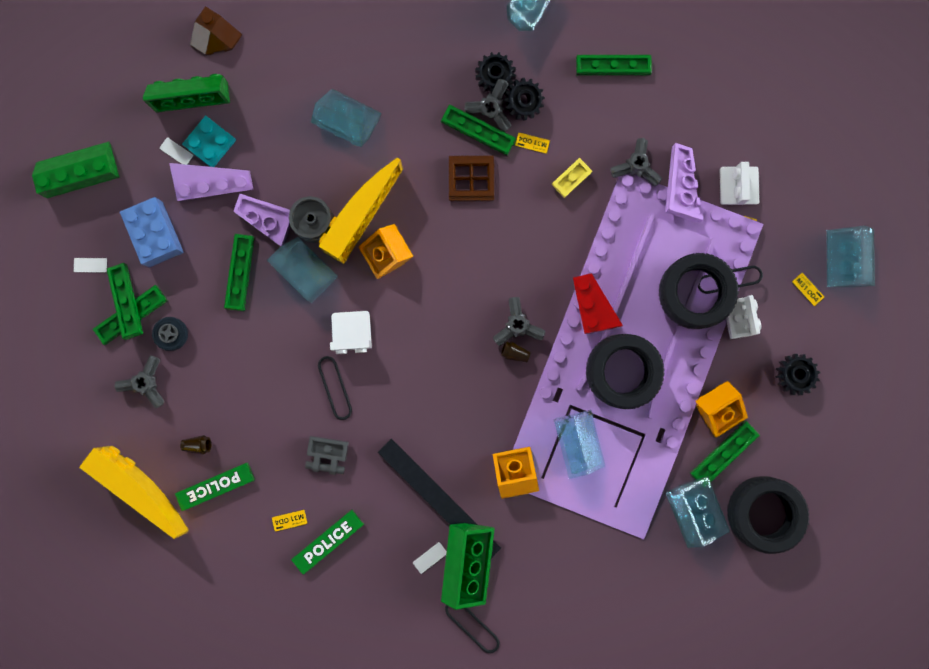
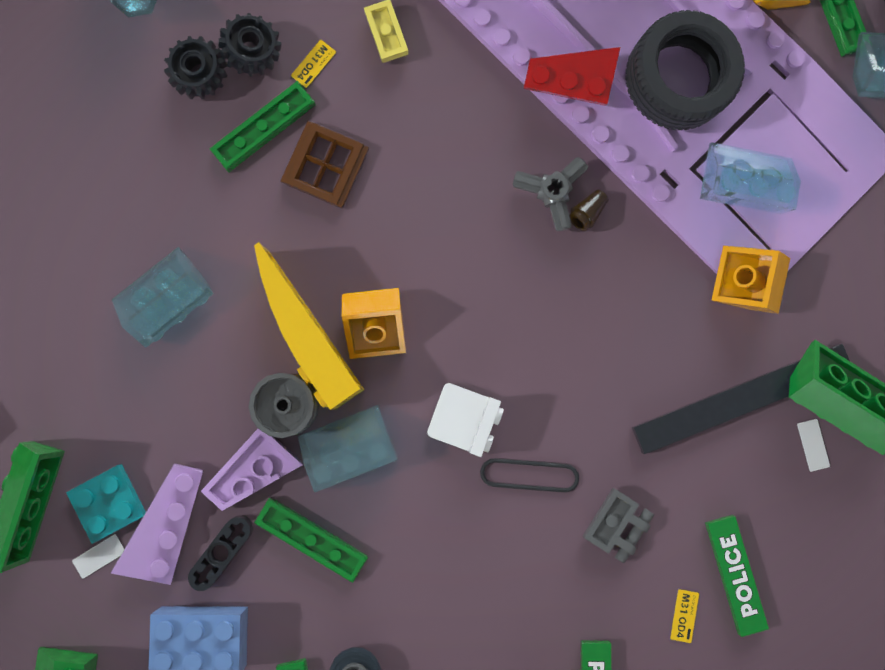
camera: 75 degrees left, 0 degrees up
dark grey bush [465,79,511,132] -> none
none -> black beam [188,515,253,591]

